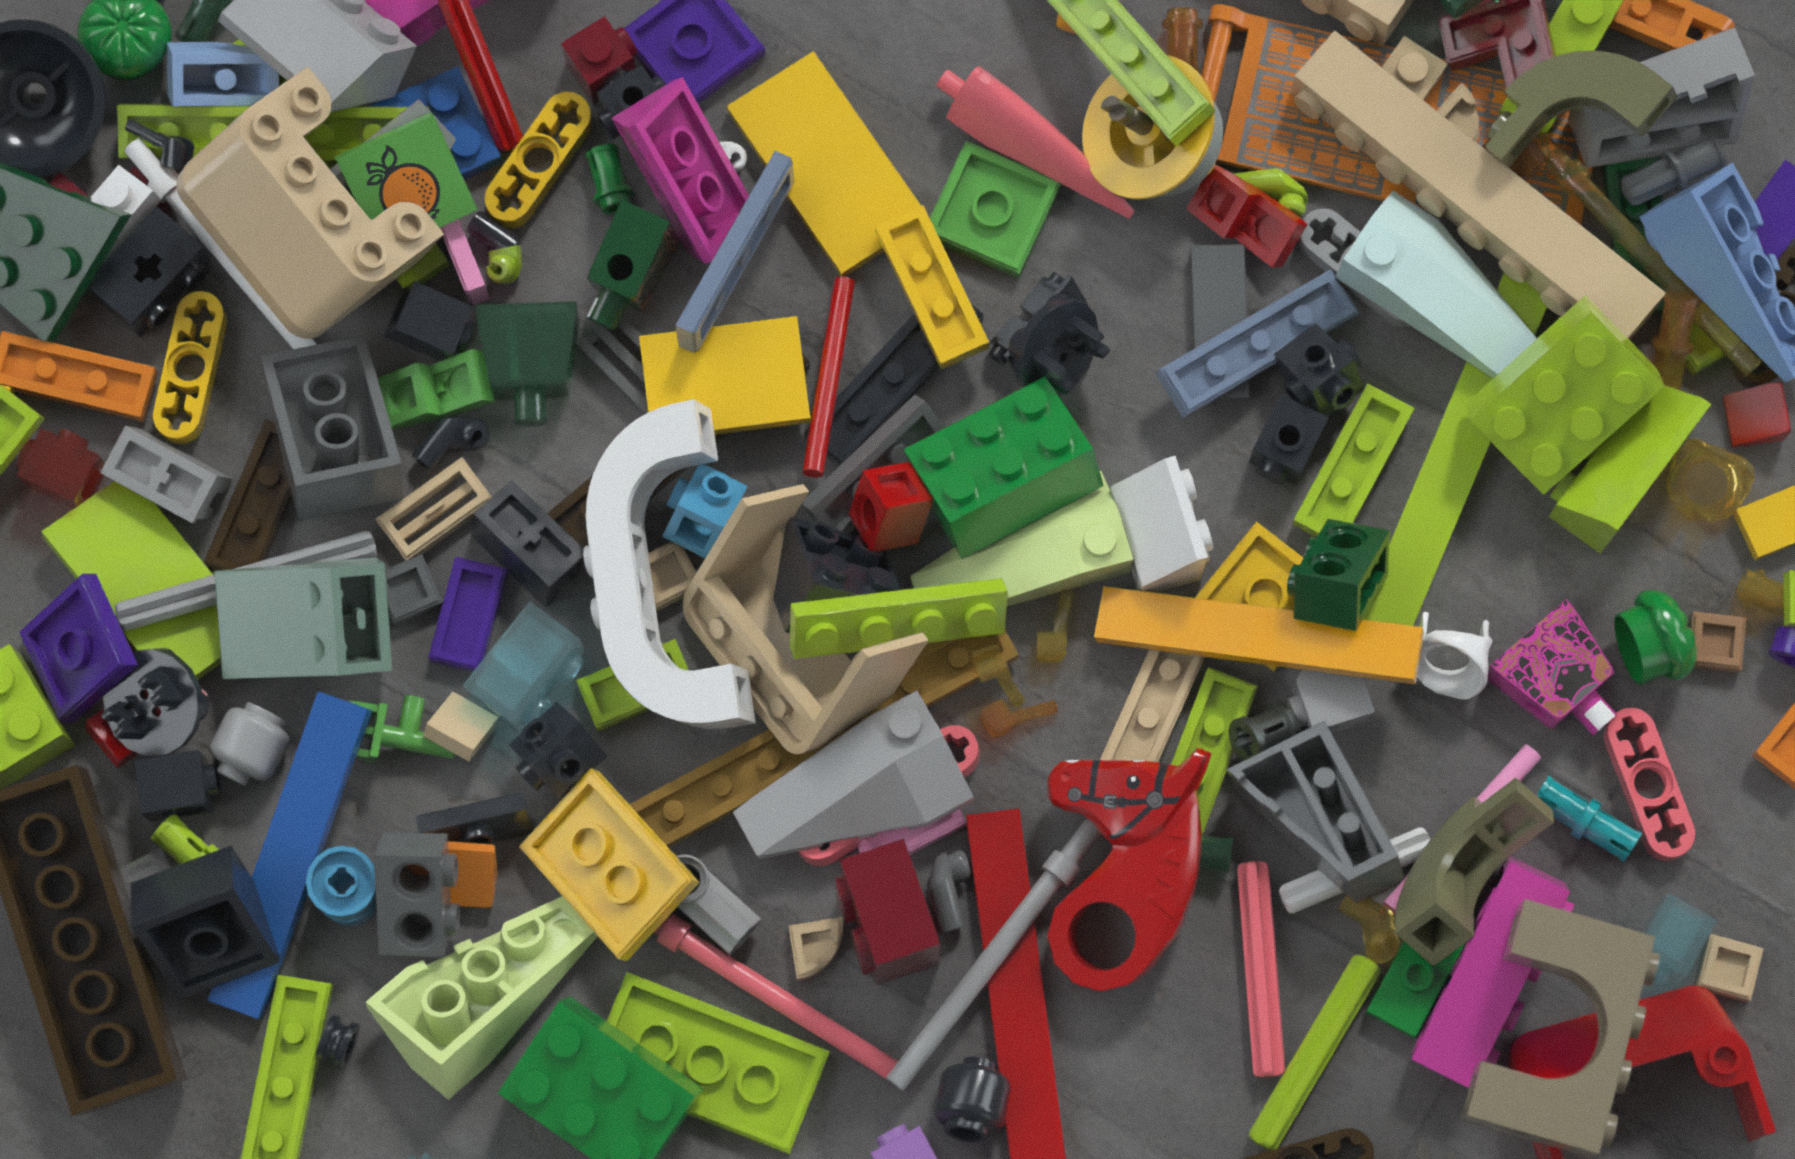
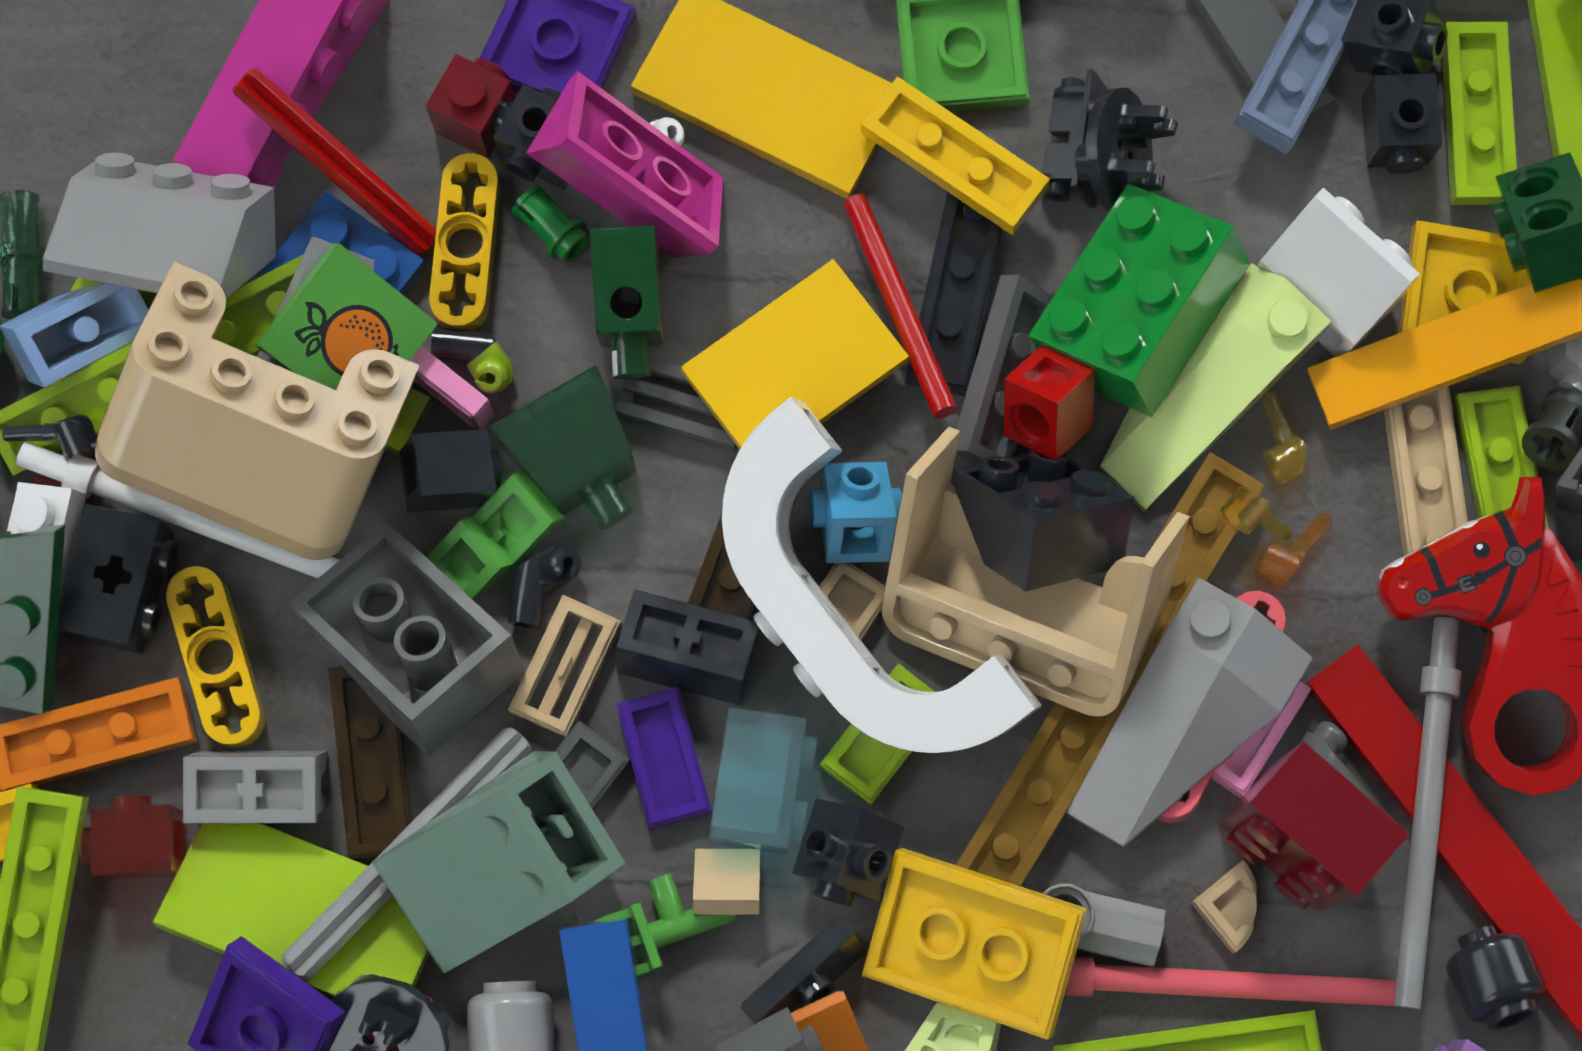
camera: 30 degrees left, 0 degrees up
sand blue tile [675,151,794,353] -> none
lime plate [789,578,1008,659] -> none

